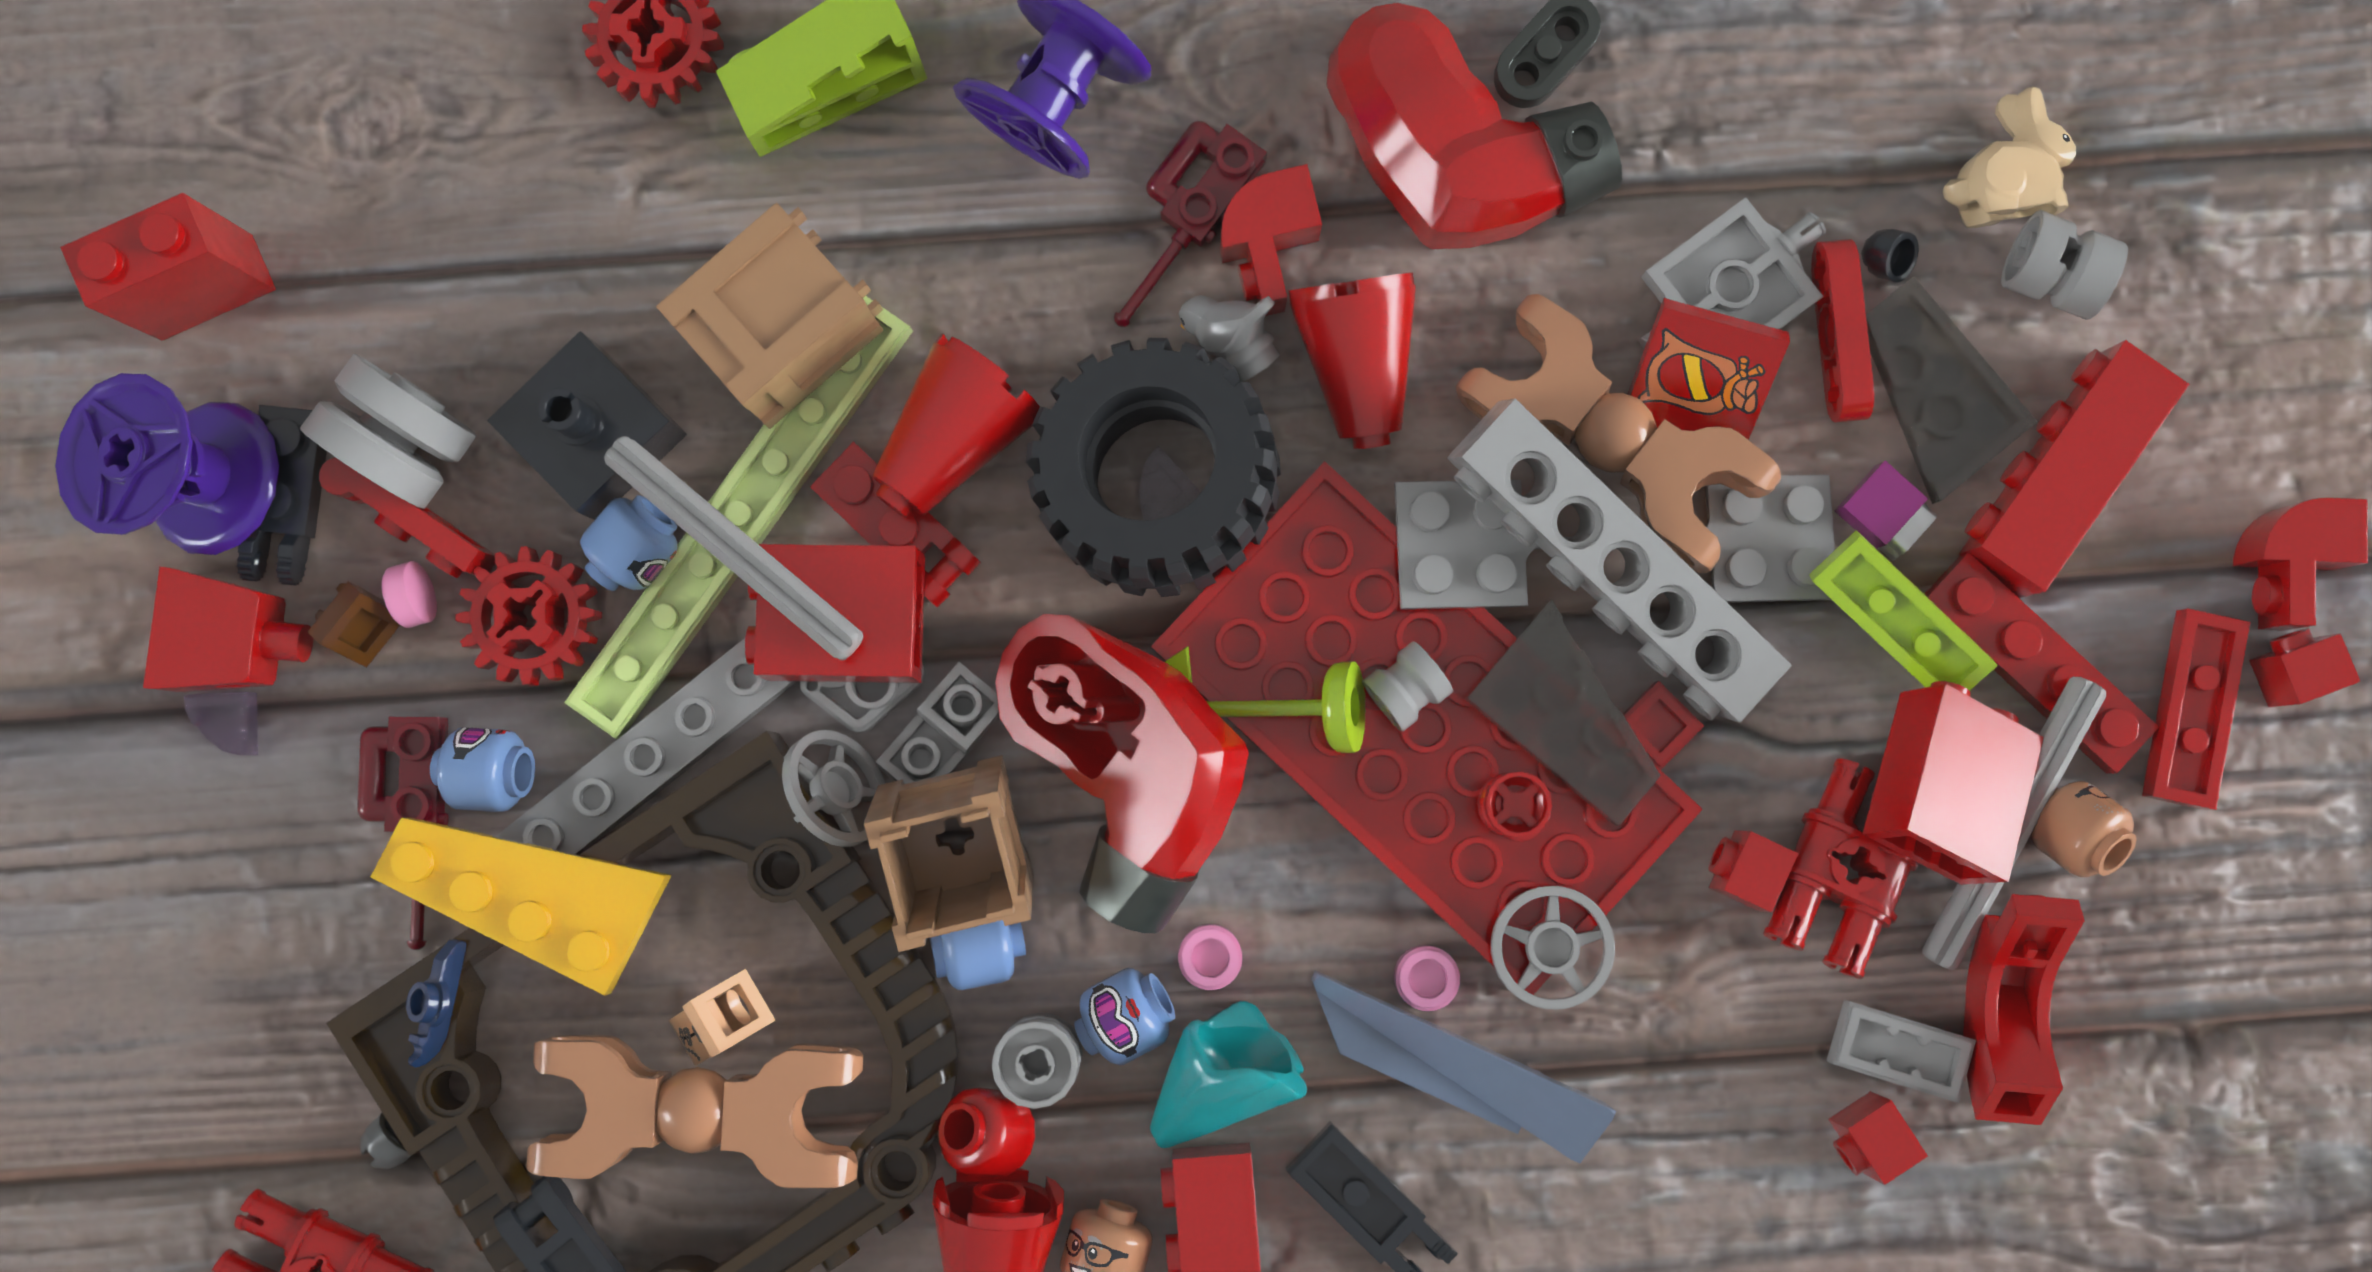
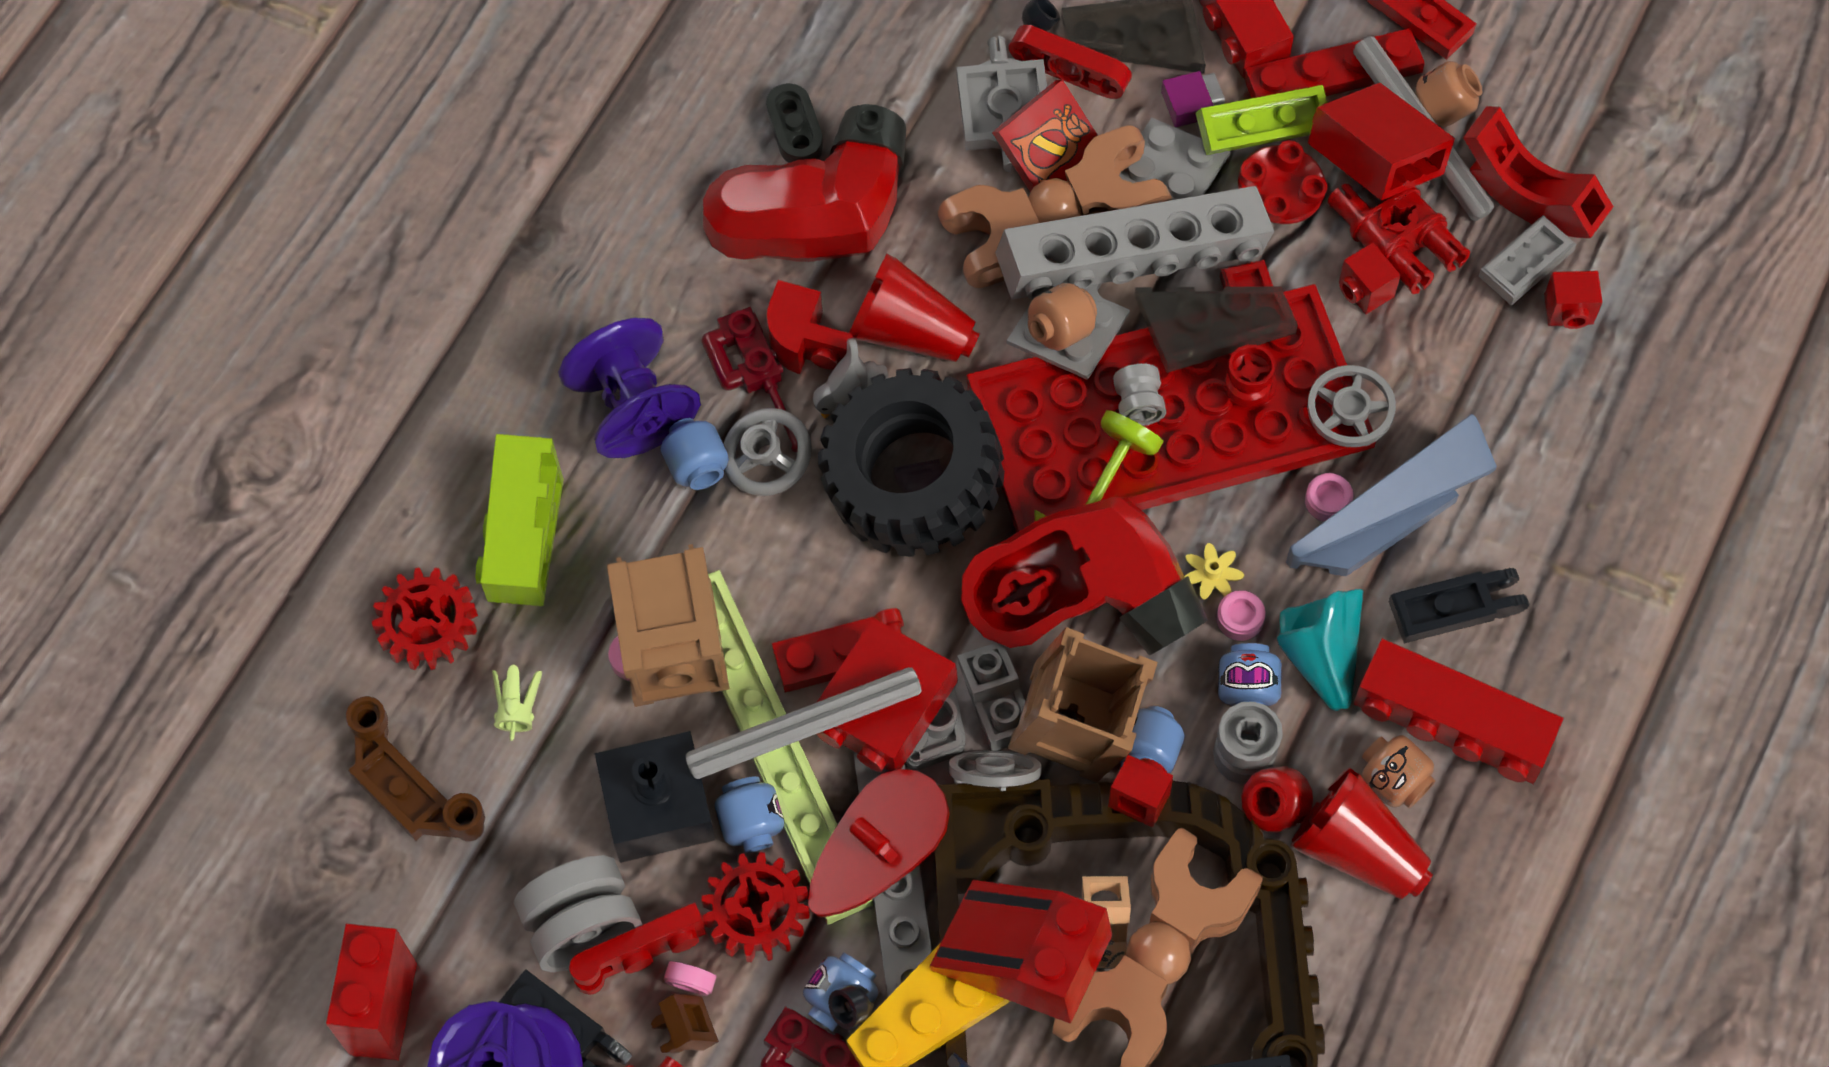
camera: 60 degrees left, 20 degrees down
red cone [872,334,1040,518] -> none
none -> reddish brown plate [346,696,485,842]
none -> yellowish green piece [492,665,542,741]
none -> medium blue head [660,418,729,490]
none -> light grey piece [724,408,812,496]
none -> red shield [808,769,950,917]
none -> black hinge [828,984,874,1029]
none -> red slope [929,880,1112,1024]
none -> nougat head [1028,283,1097,351]
none -> red plate [1108,754,1174,828]
none -> light yellow plant [1184,543,1244,600]
none -> red dish [1238,140,1327,224]

